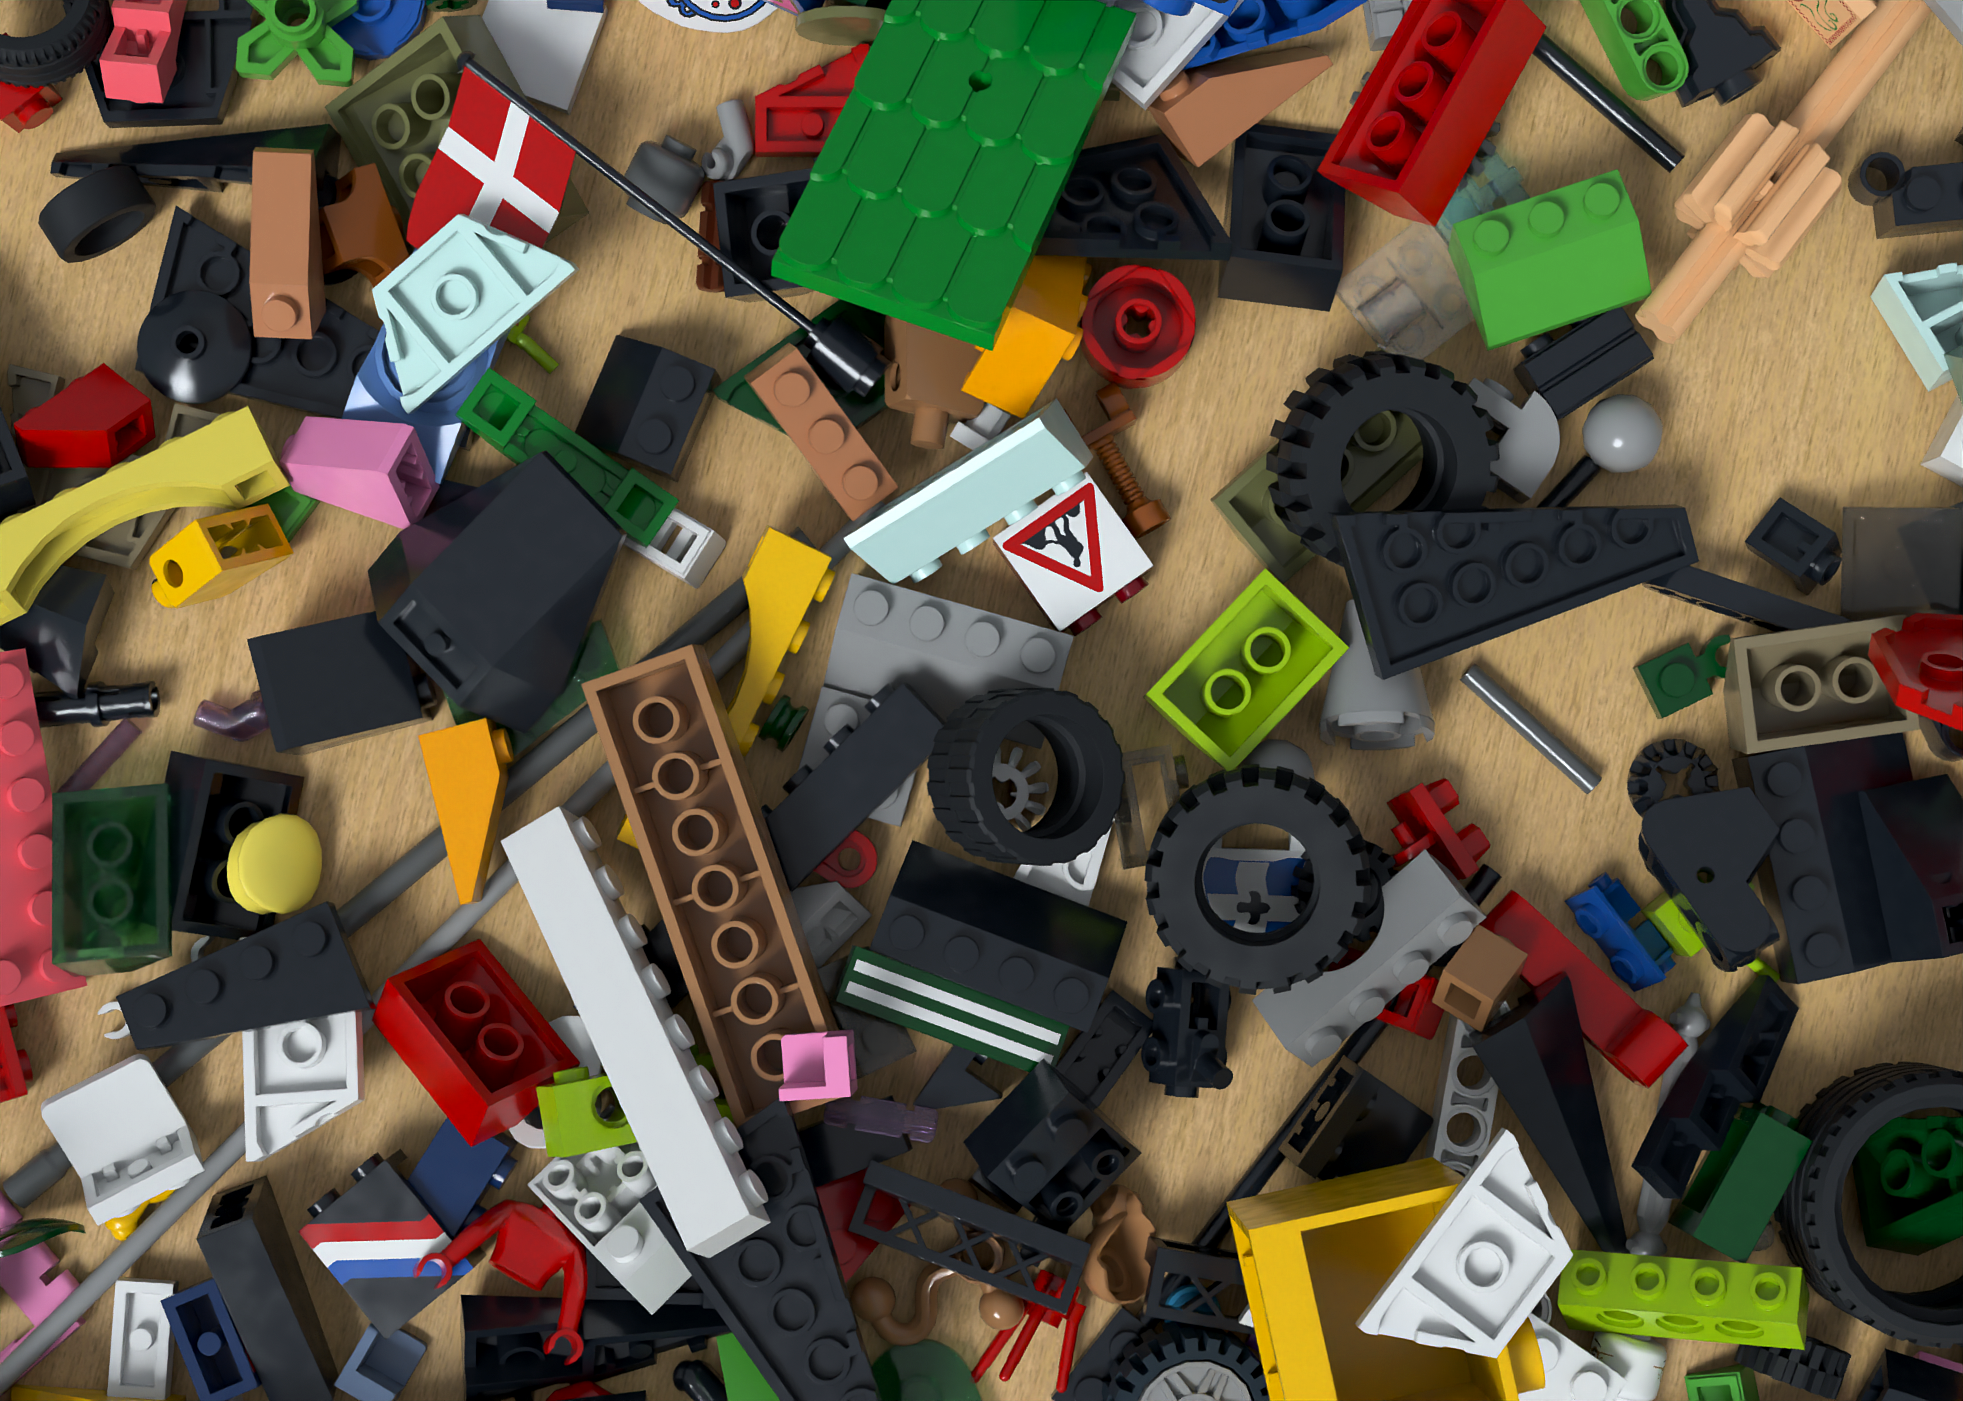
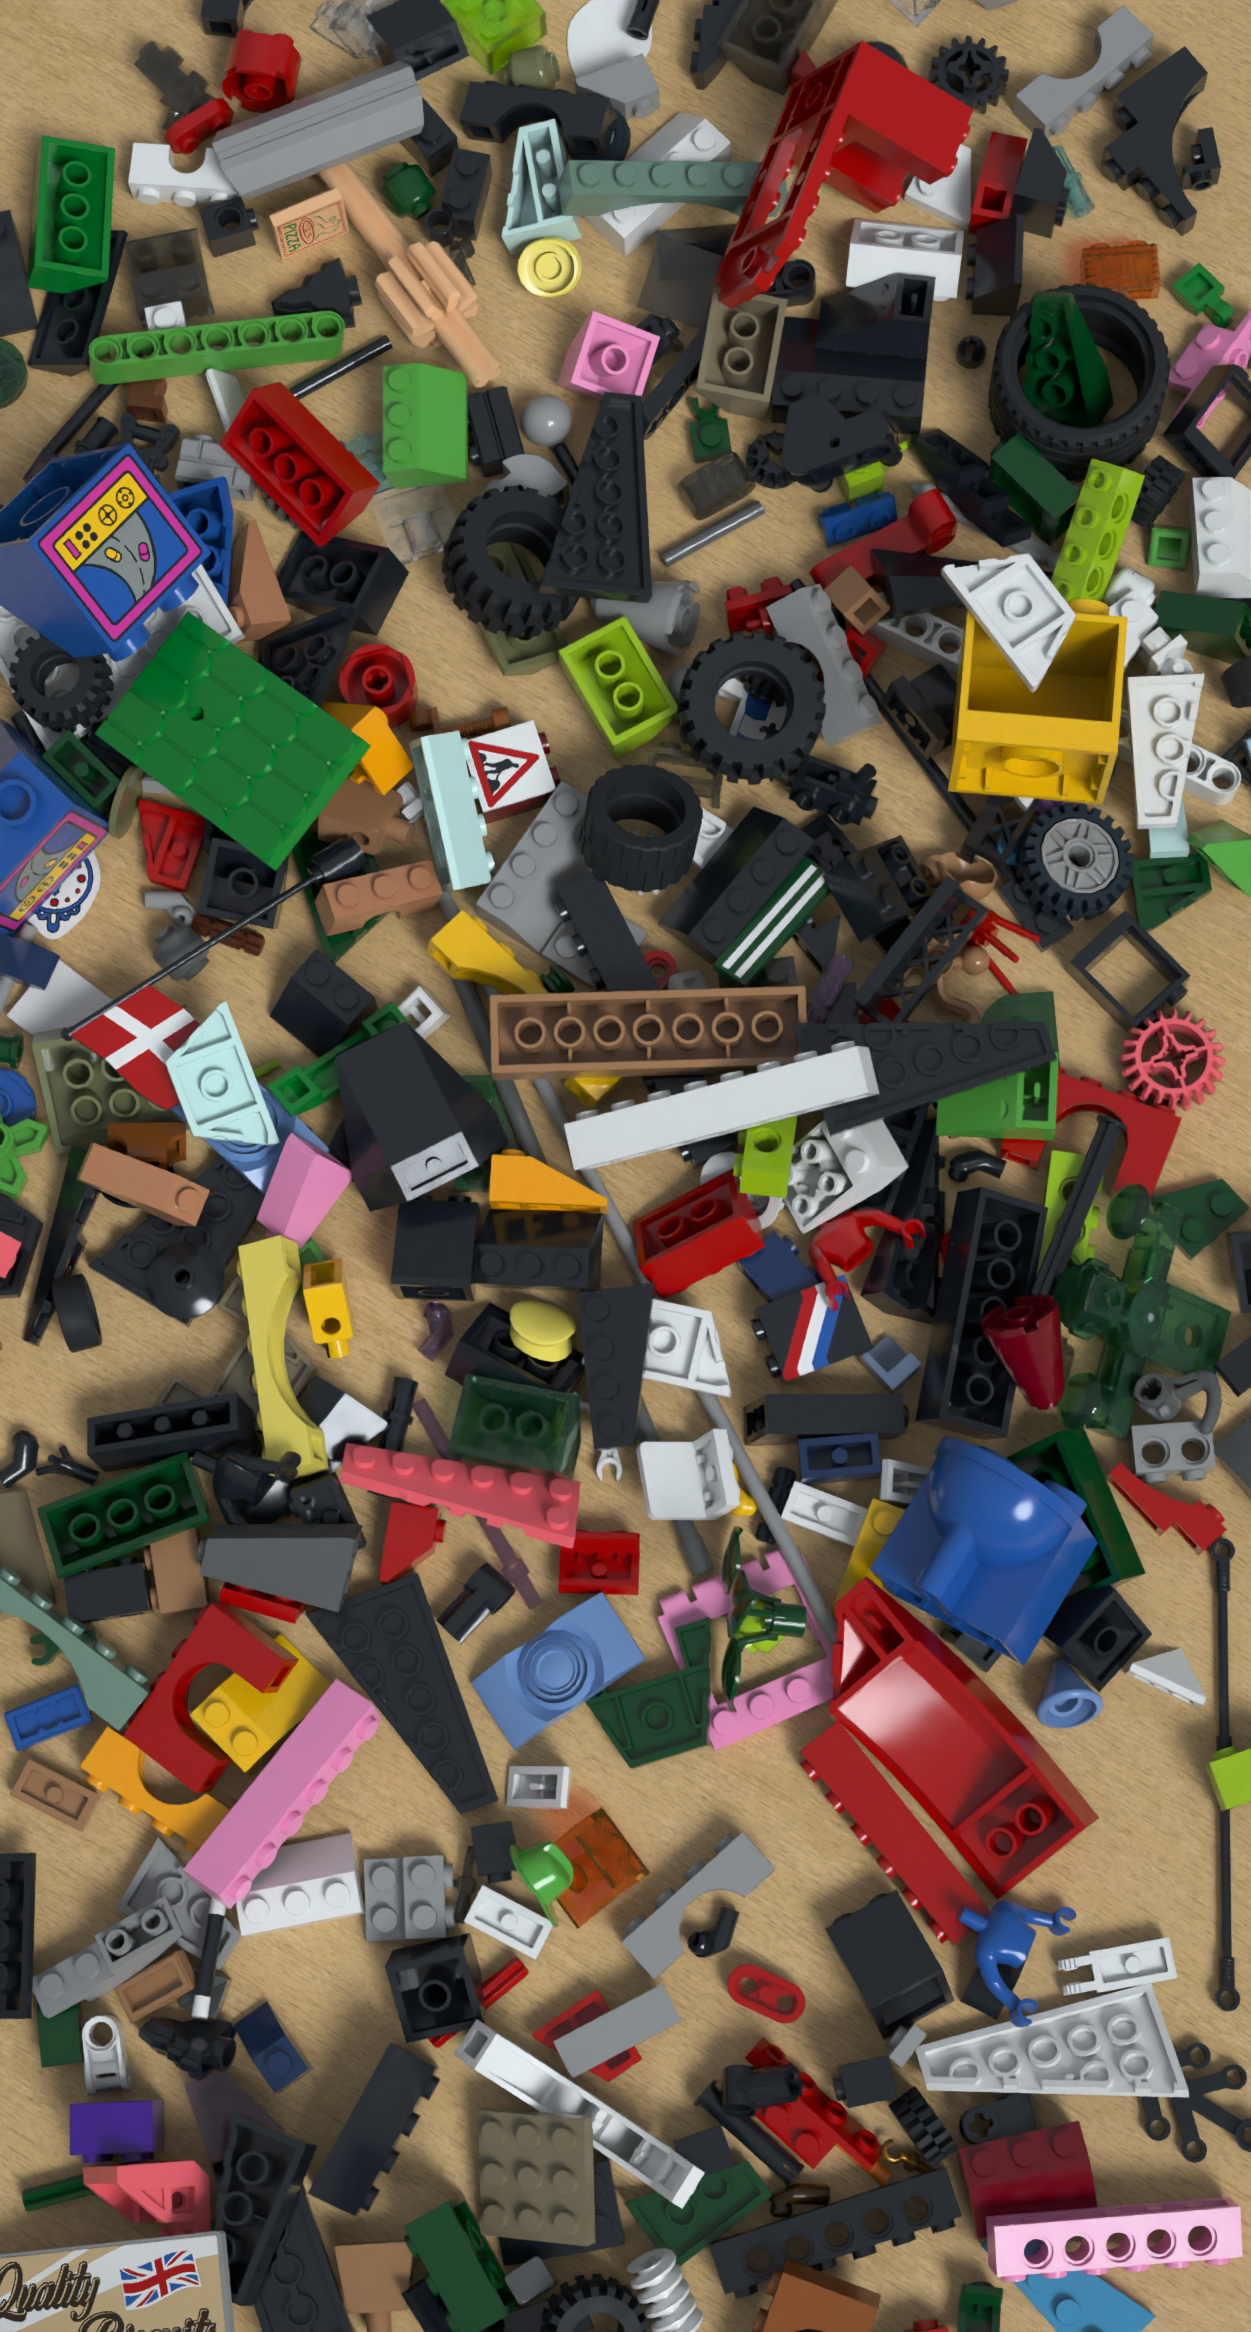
camera: 70 degrees left, 10 degrees down
red slope [14,363,156,468] -> none
bright pink panel [778,1030,858,1101] -> none
none -> dark green head [381,162,436,220]
none -> clear smoke arm [449,238,477,287]
none -> black slope [473,1209,604,1292]
none -> light yellow piece [517,237,582,298]
none -> bright pink slope [557,311,660,401]
none -> clear smoke beam [676,452,757,521]
none -> black axle [755,1467,796,1544]
none -> black hinge [956,335,986,369]

